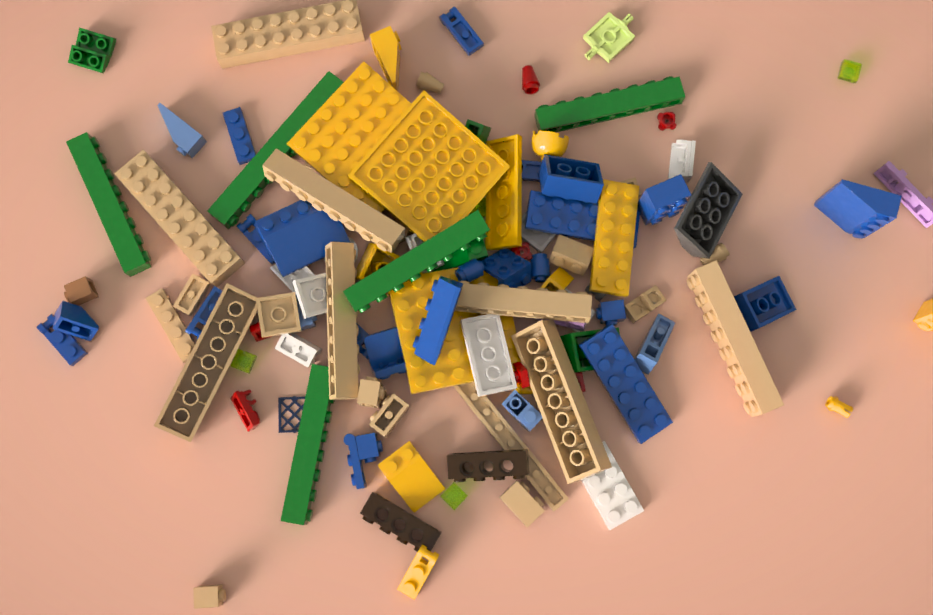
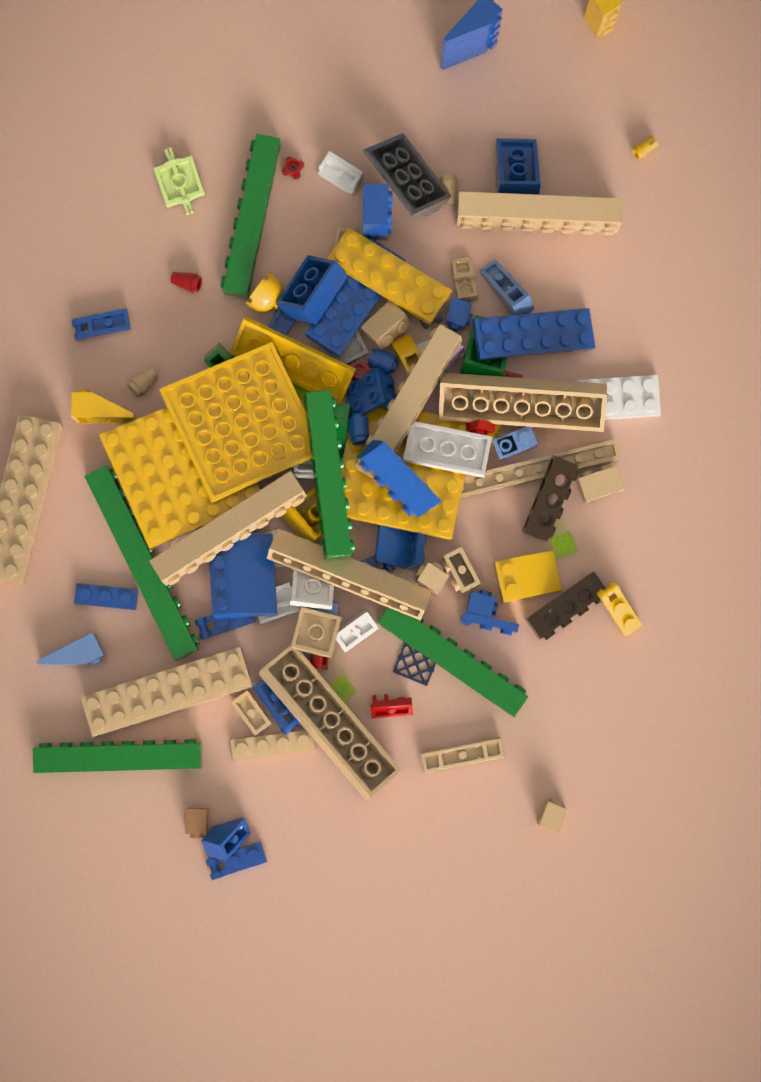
camera: 70 degrees left, 5 degrees up
none -> tan plate [420,737,505,774]

